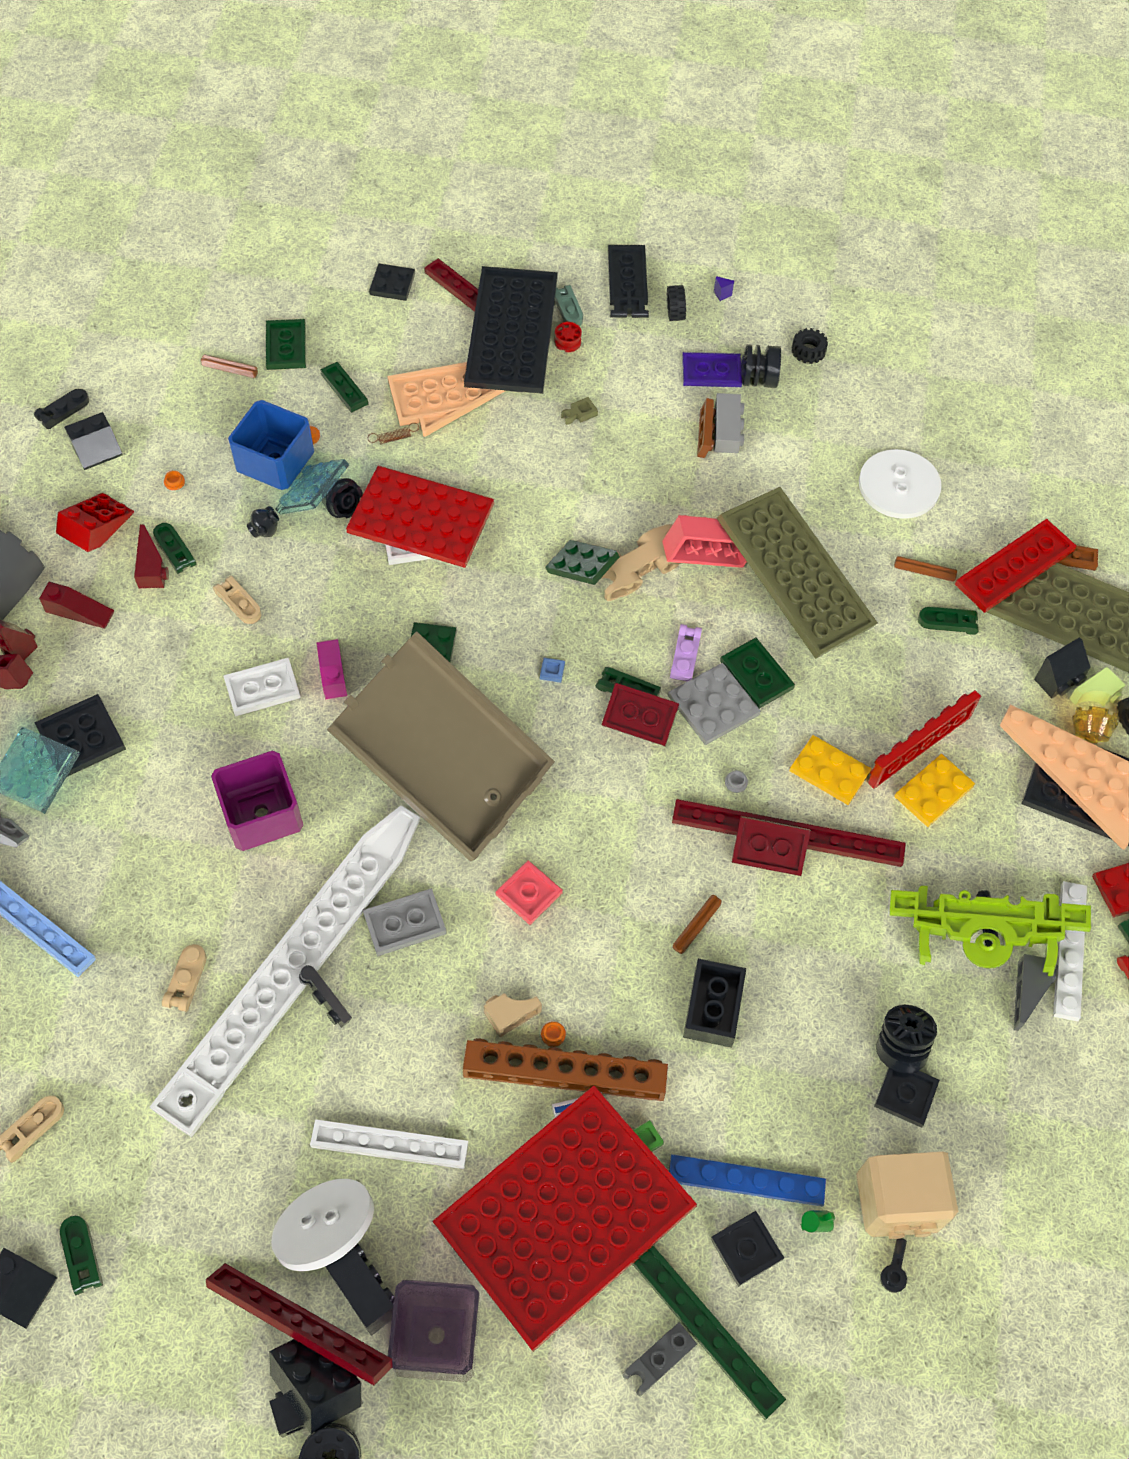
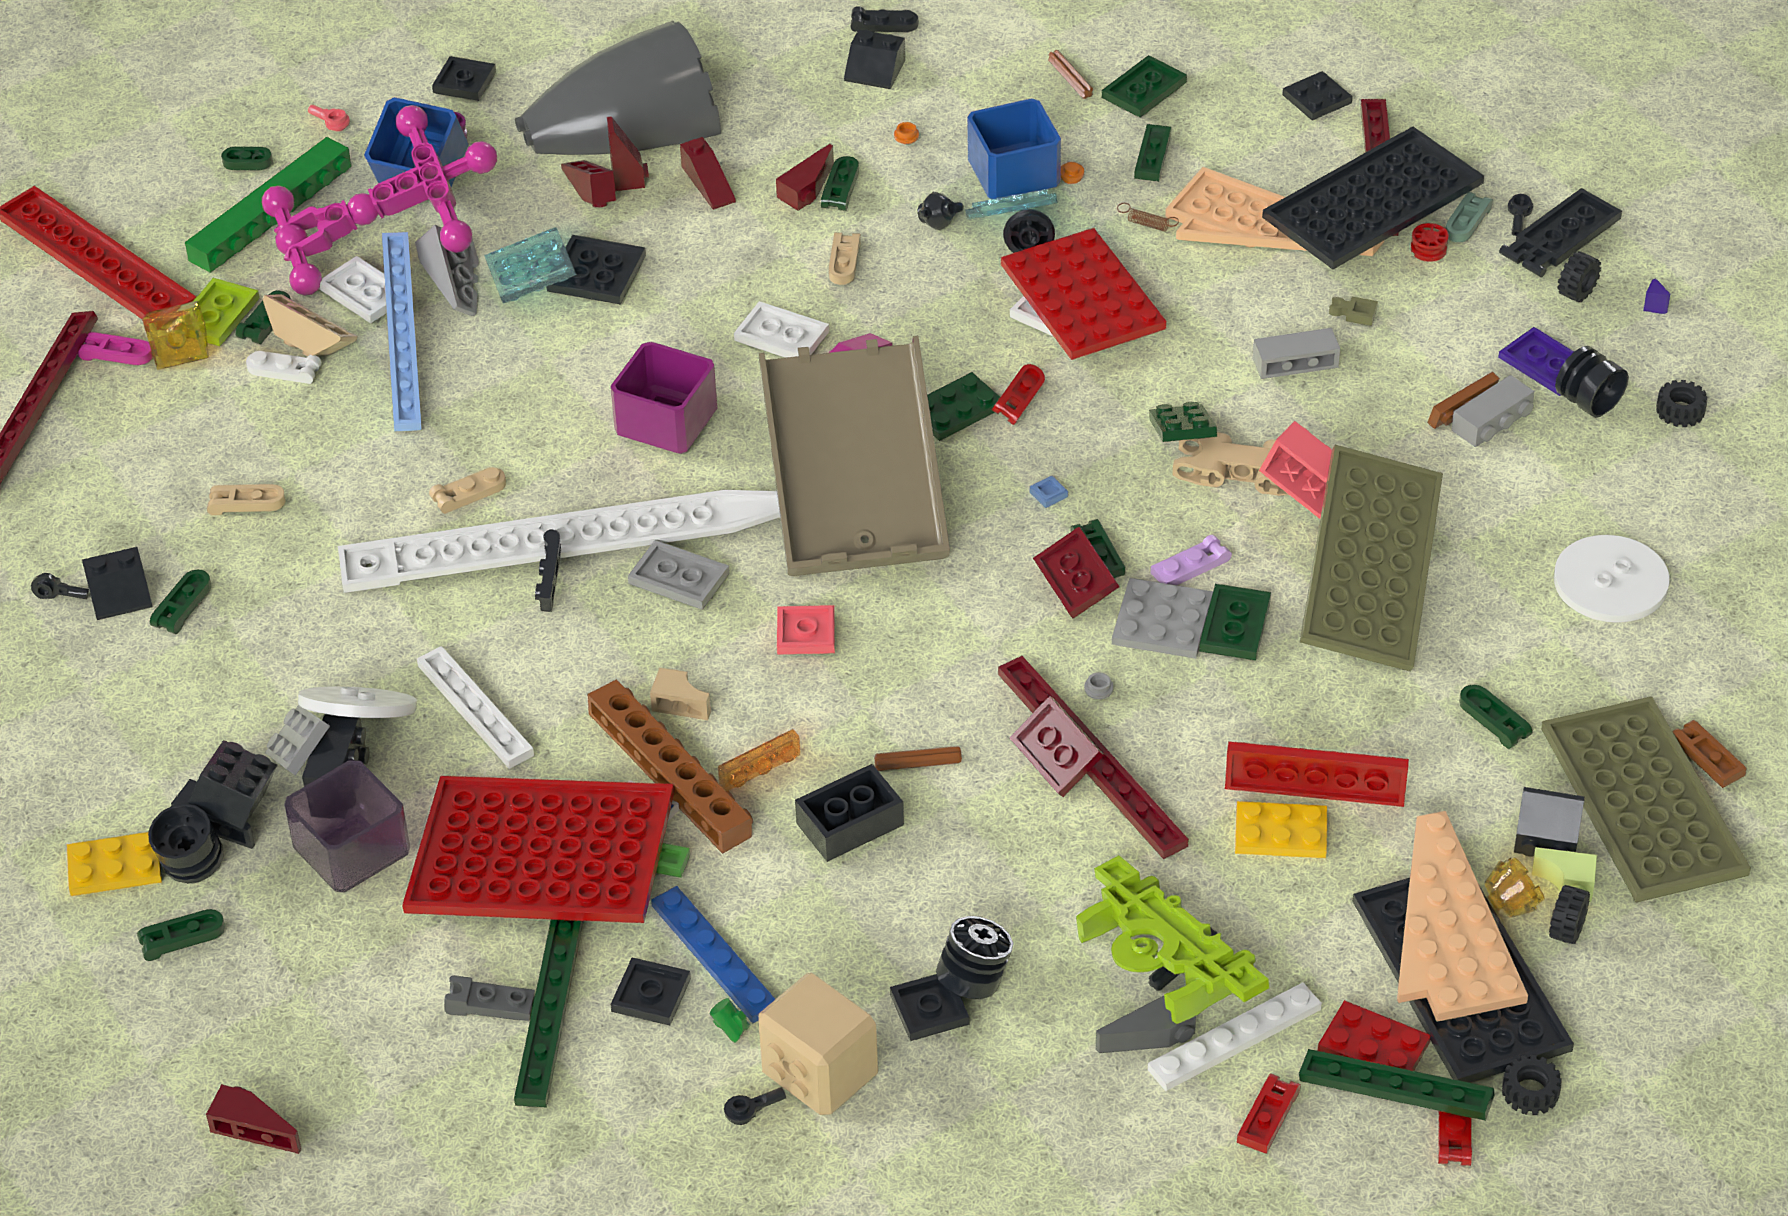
camera: 50 degrees right, 15 degrees down
red slope [56,493,134,552] -> none
dark red plate [206,1263,392,1386] -> none
orange plate [541,1022,566,1047] -> none
yellow plate [789,735,872,805] -> none
dark orange axle [894,556,957,582] -> none
red plate [955,519,1077,613] -> none
none -> light grey plate [265,705,330,775]
none -> clear orange plate [718,729,800,791]
none -> red plate [992,364,1045,425]
none -> light grey brick [1253,328,1340,379]
none -> black plate [1507,194,1533,236]

